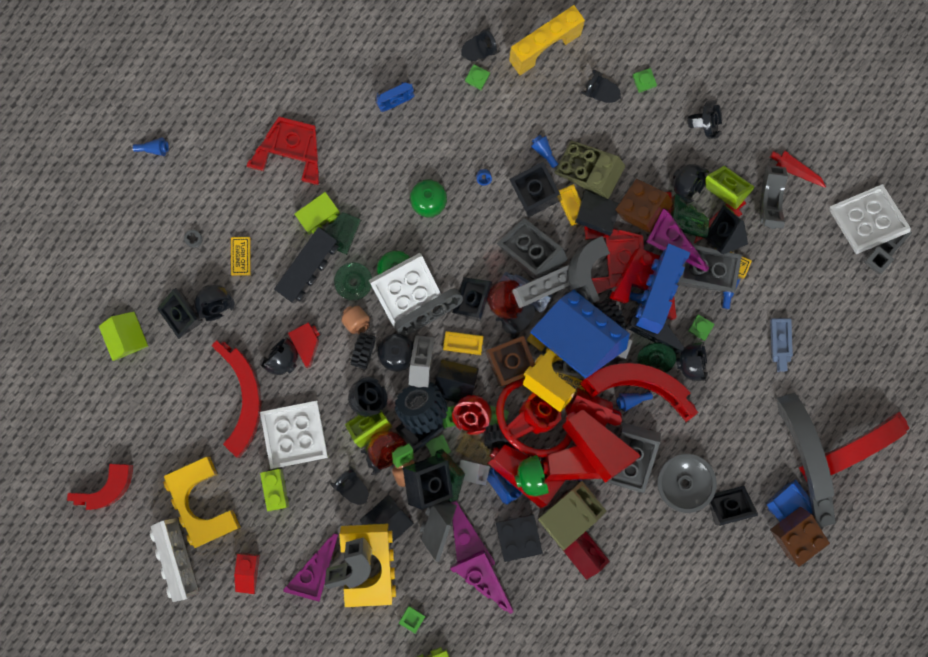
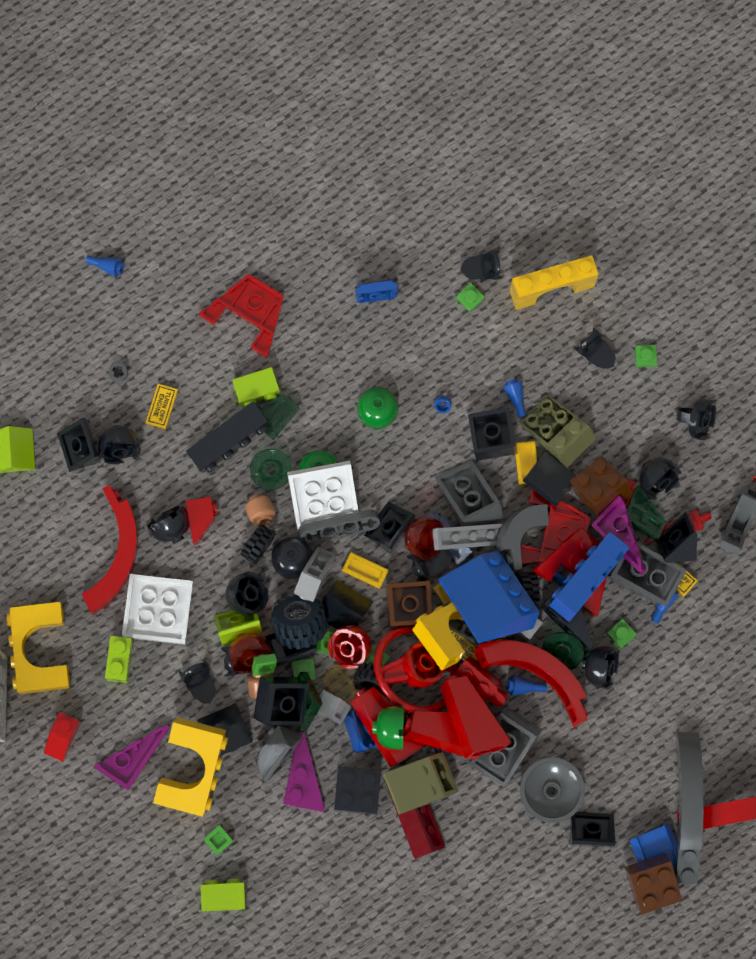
camera: 15 degrees right, 5 degrees down
dark grey arch [325,537,372,589] -> none
magenta wing [450,550,514,614] -> none
lime slope [706,166,754,210] -> none
sand blue hinge [770,318,793,372] -> none

